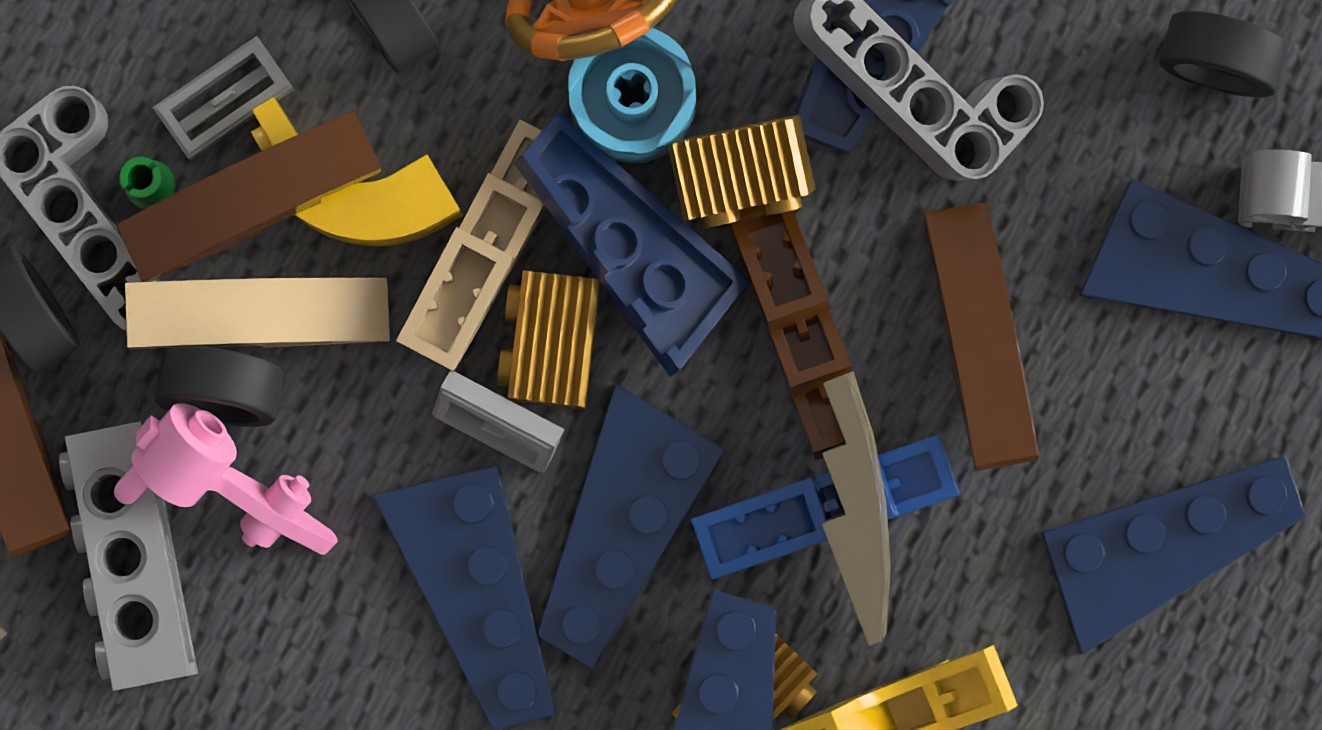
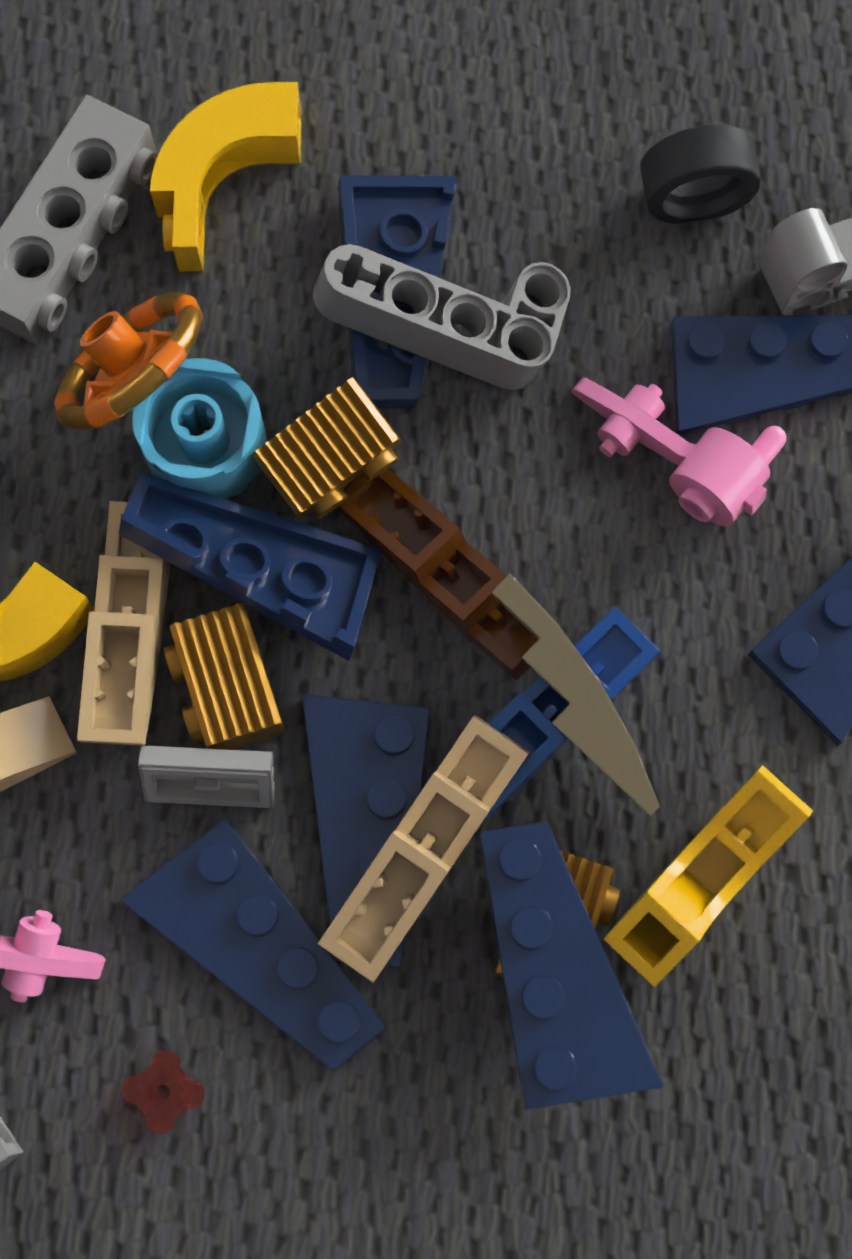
camera: 25 degrees left, 10 degrees down
reddish brown slope [924,202,1039,471] -> none
none -> clear red plate [123,1050,204,1134]
none -> tan slope [318,715,529,983]
none -> bright pink piece [571,377,786,527]

